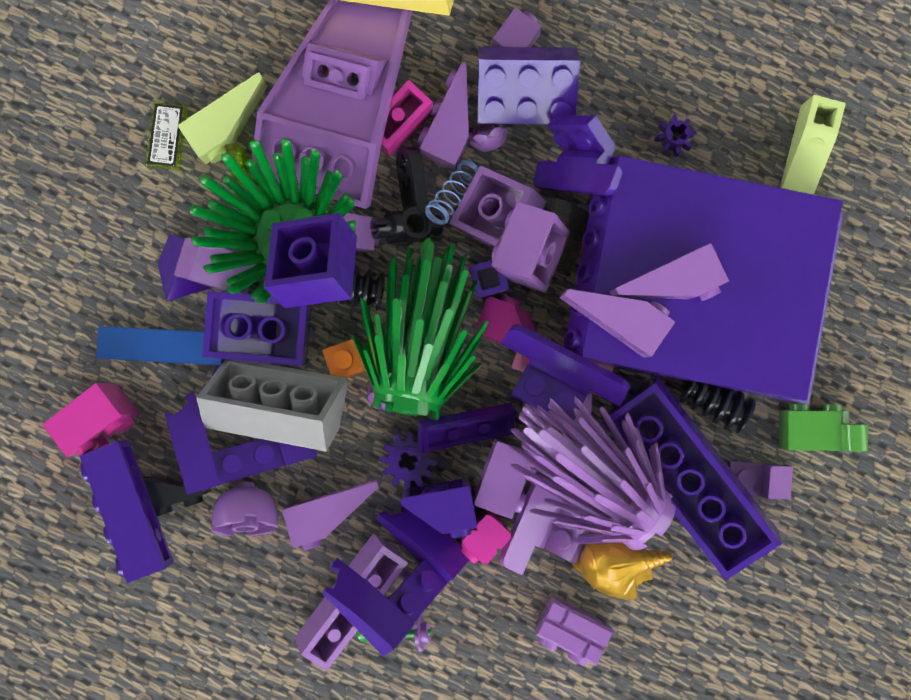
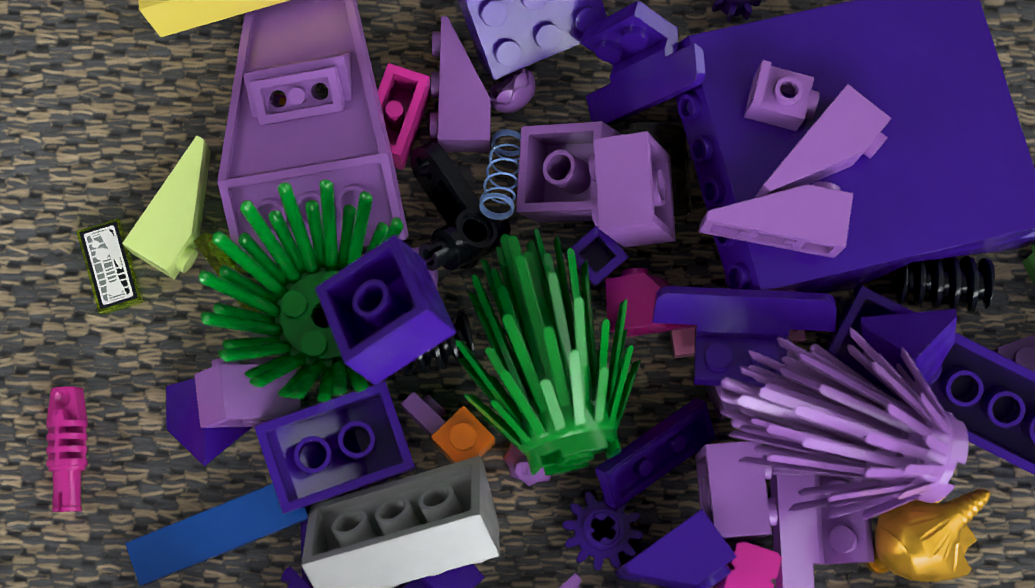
camera: 30 degrees left, 10 degrees down
none -> dark pink hinge [46,386,88,512]
none -> medium lavender plate [401,391,446,437]
none -> medium lavender brick [744,60,820,131]
none -> dark purple slope [861,309,957,385]

